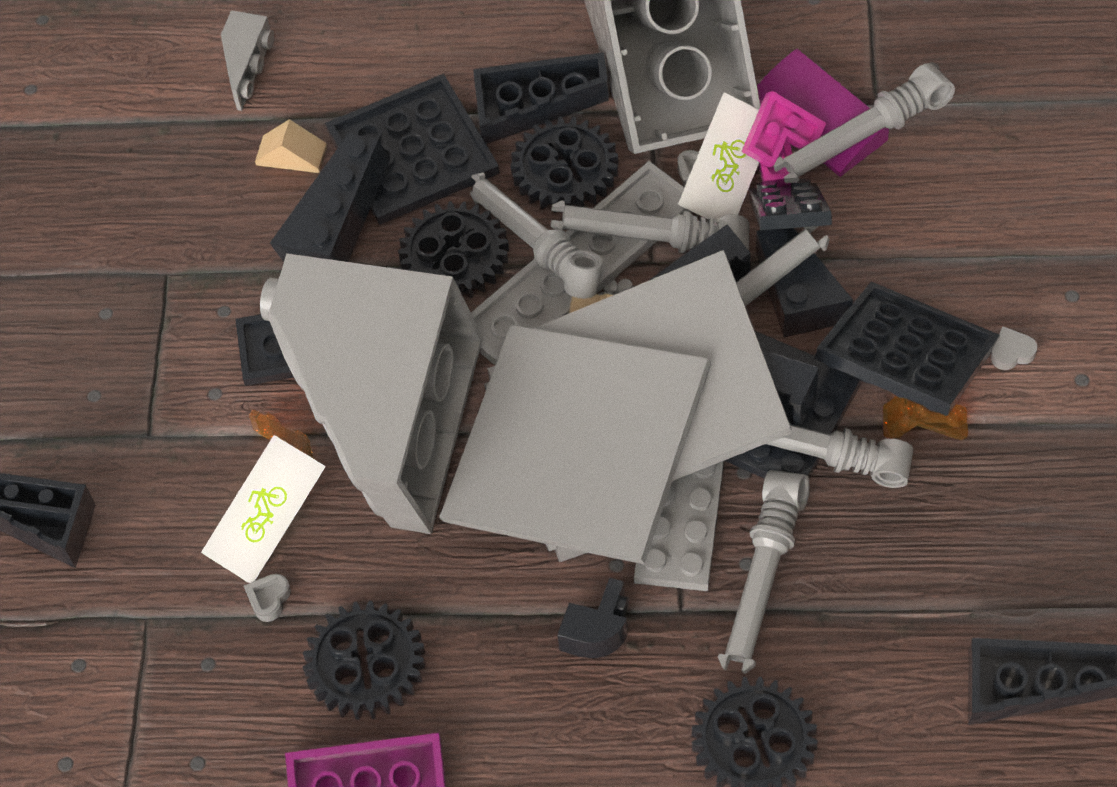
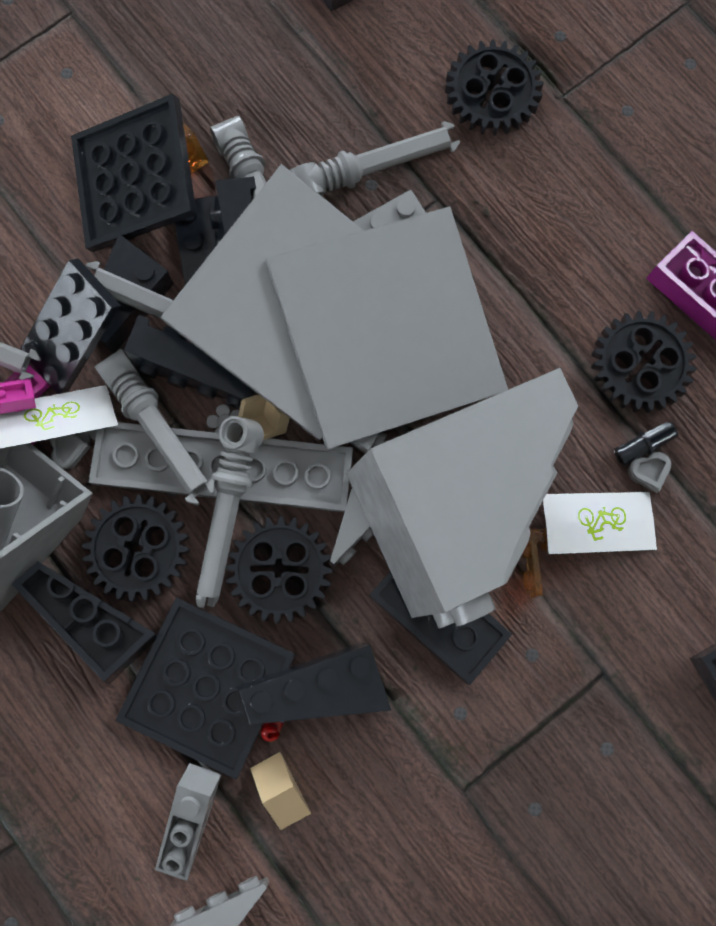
camera: 135 degrees left, 20 degrees up
black brick [557,578,629,658] -> none
light grey tile [991,327,1037,370] -> none
none -> light grey slope [155,763,221,881]
none -> black axle [614,422,678,467]

